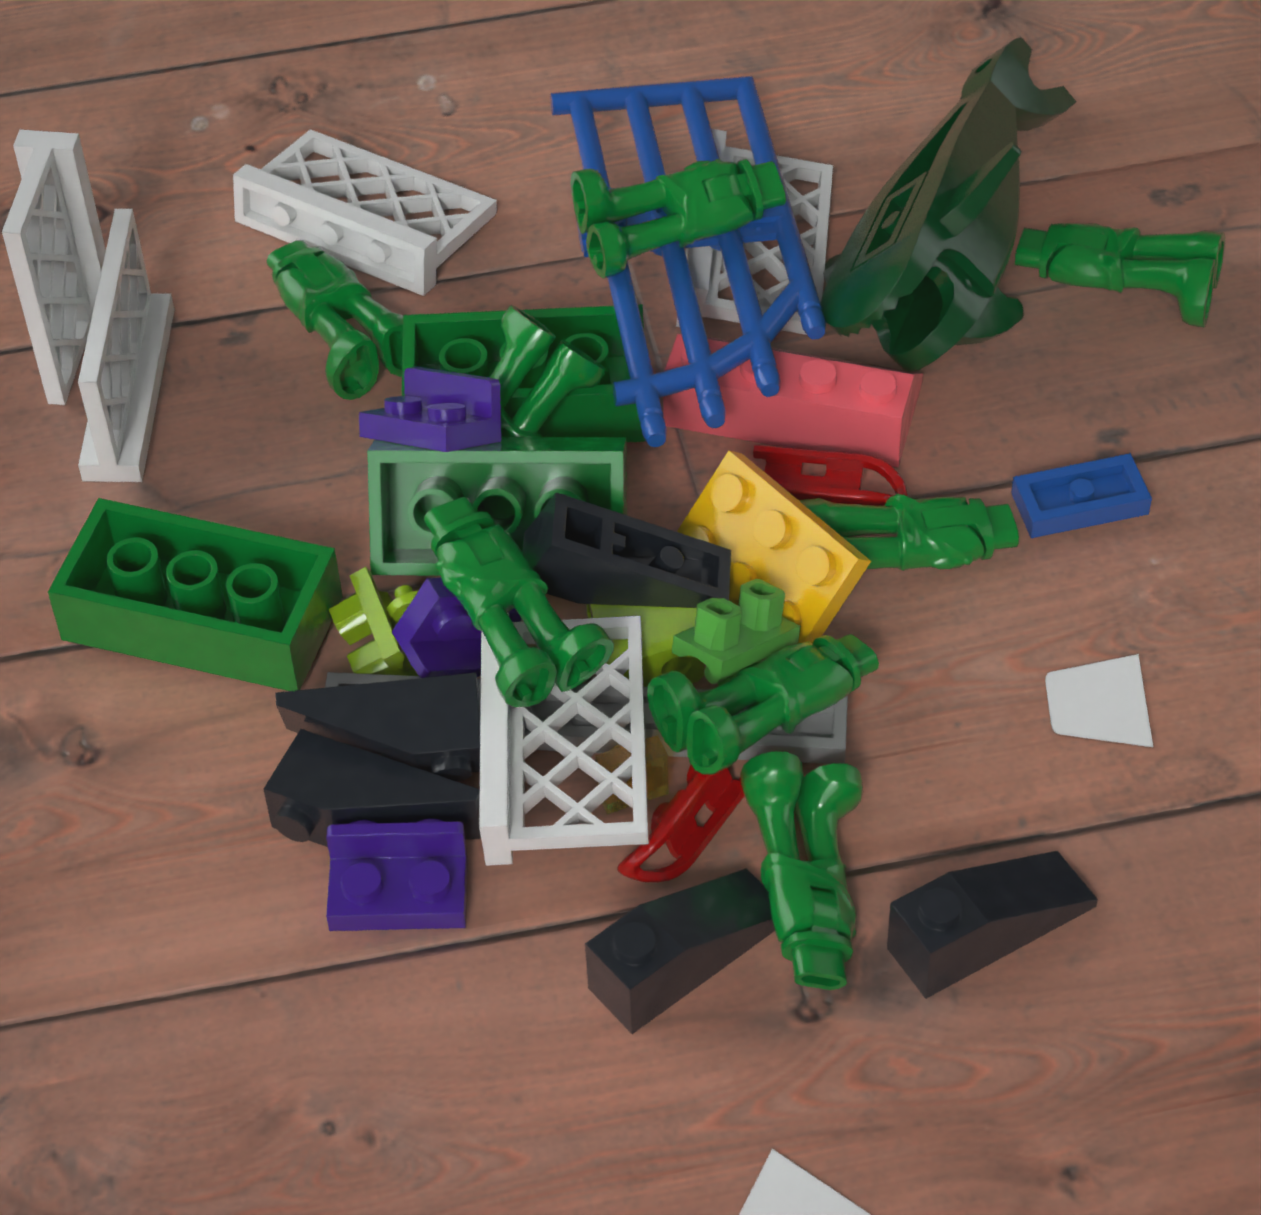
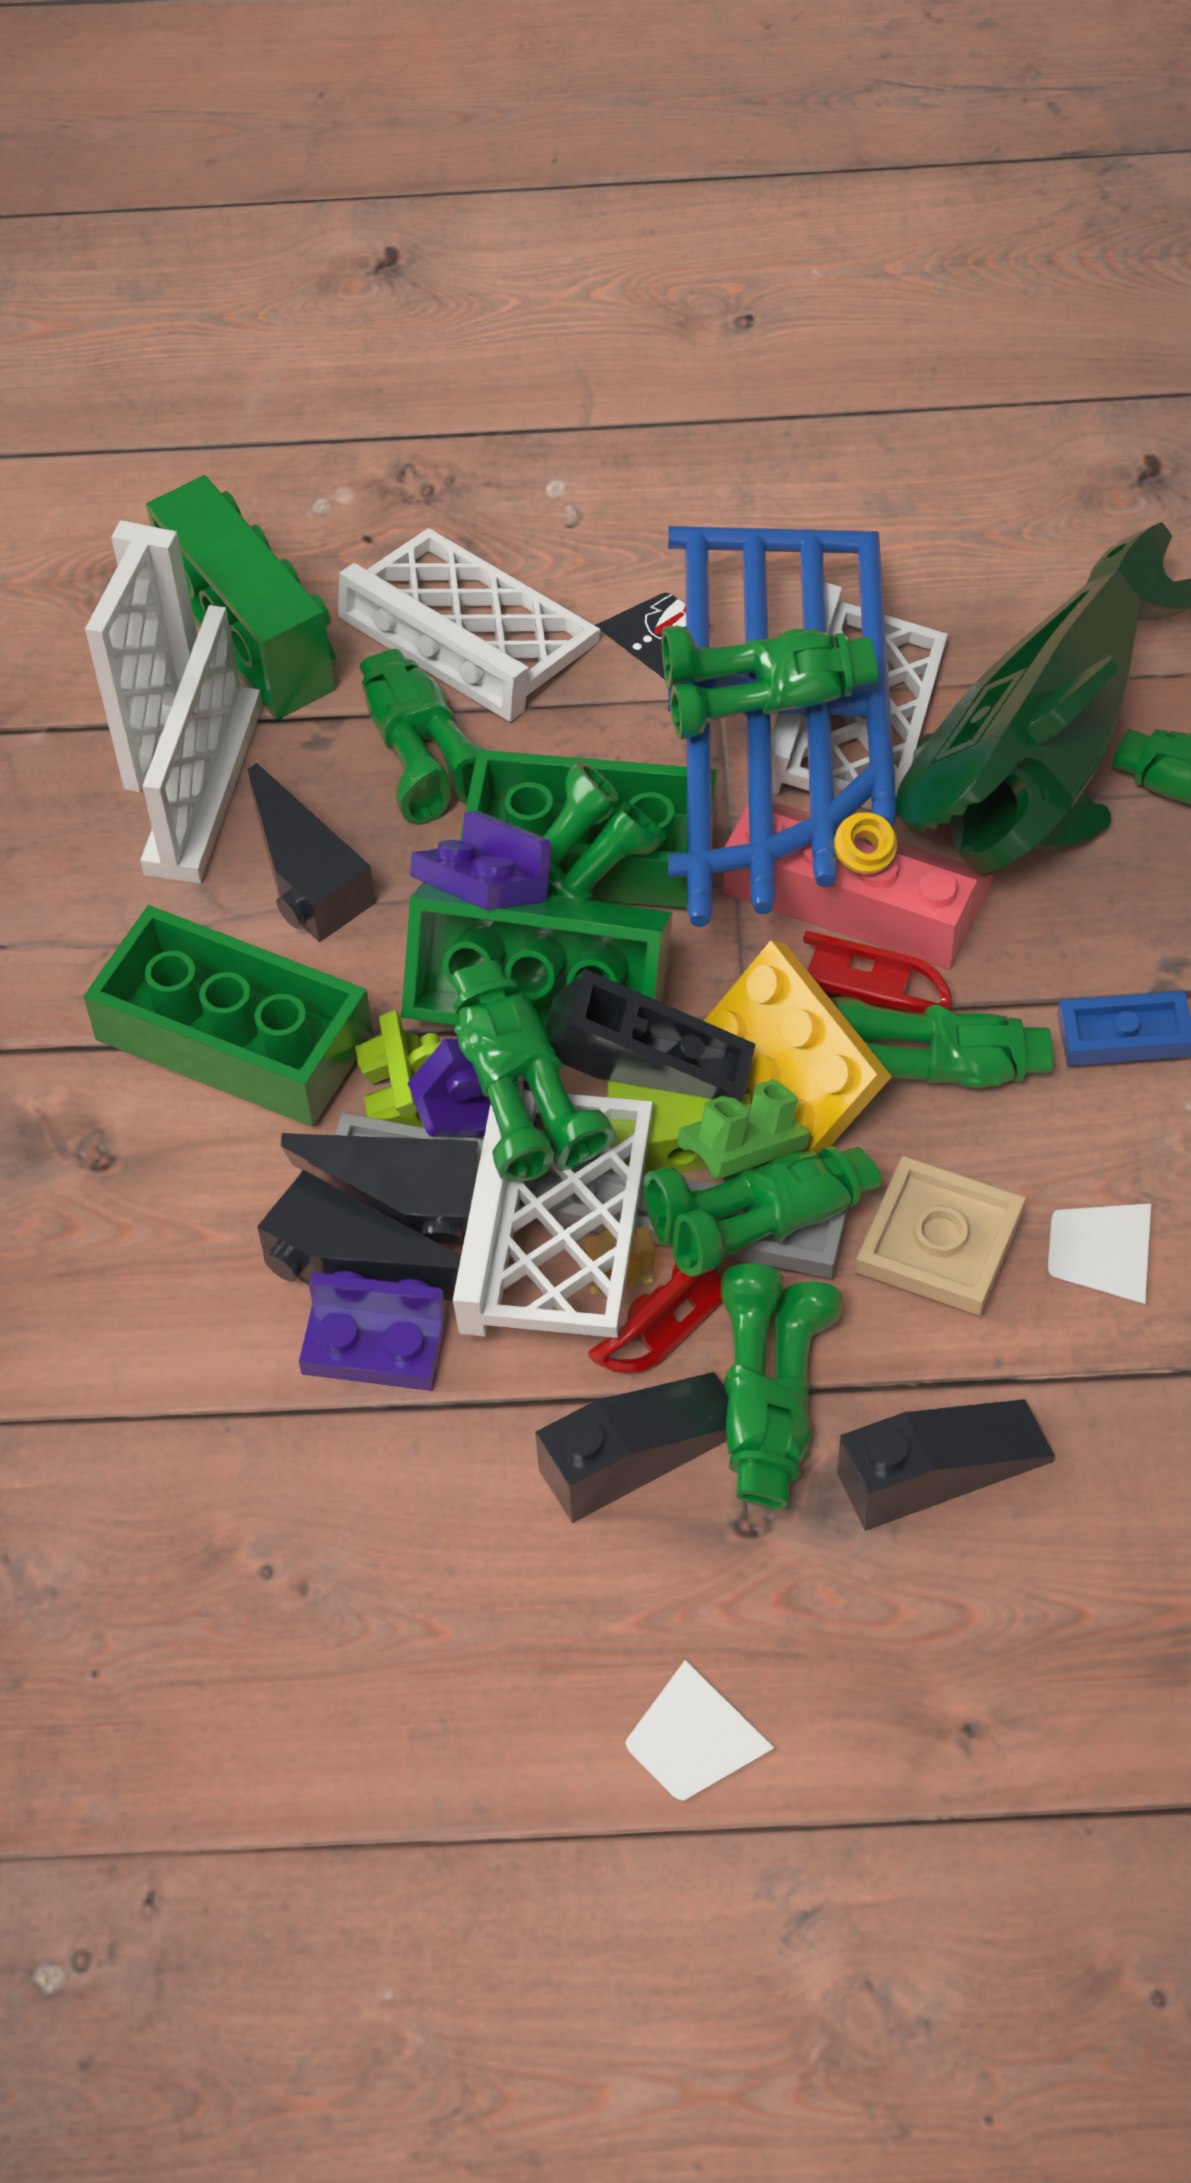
camera: 10 degrees right, 5 degrees up
none -> green brick [146,475,337,720]
none -> black slope [248,763,376,943]
none -> black sticker [595,592,711,680]
none -> yellow plate [834,813,897,875]
none -> tan plate [855,1156,1026,1316]

